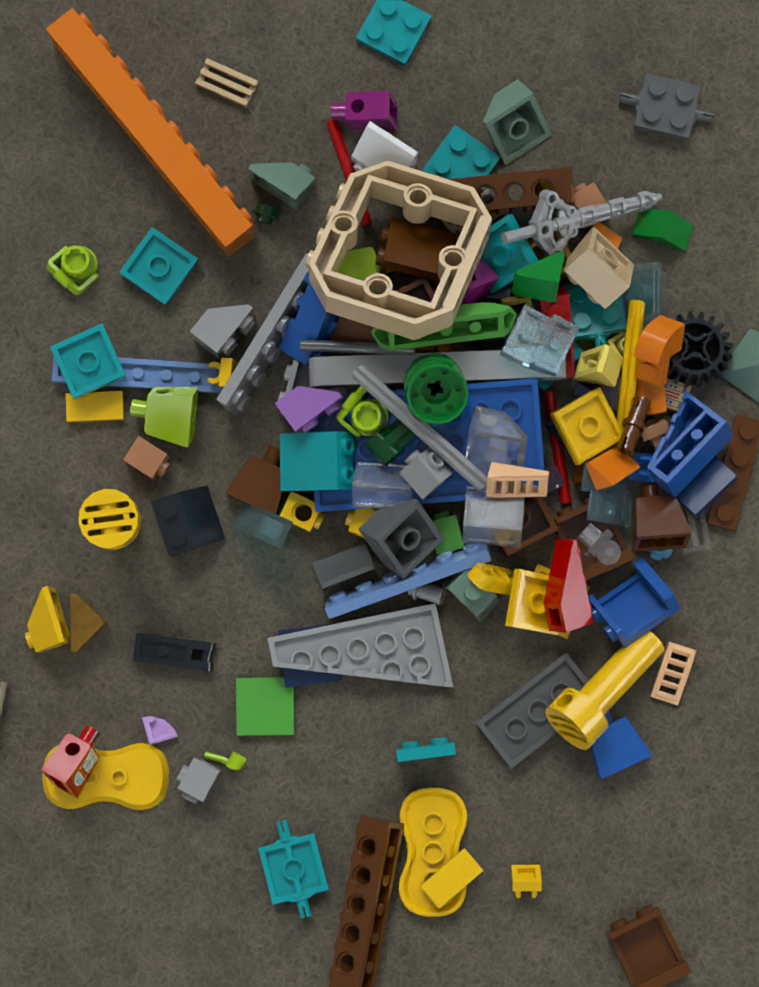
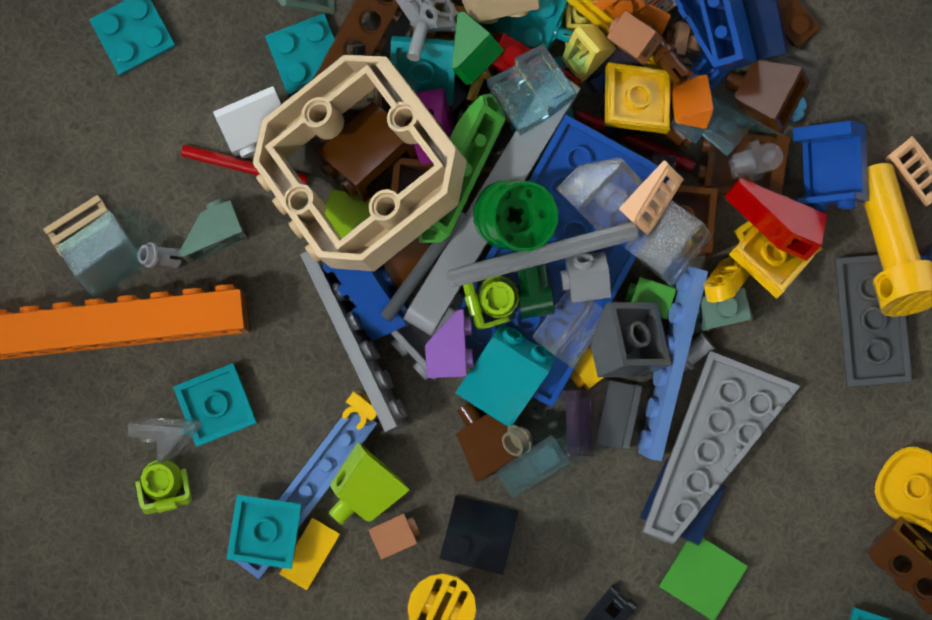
camera: 55 degrees left, 0 degrees up
light grey slope [190,304,256,361] -> none
dark green plate [252,203,279,225] -> none
yellow brick [279,491,326,533] -> none
magenta torso [331,91,398,132] -> none
teal plate [396,737,456,762] -> none
none -> clear light blue slope [57,210,144,299]
none -> clear slope [127,417,201,463]
none -> light grey pin [138,242,182,269]
none -> dark tan plate [502,425,532,456]
none -> plate [562,390,593,457]
none -> nougat brick [606,11,663,65]

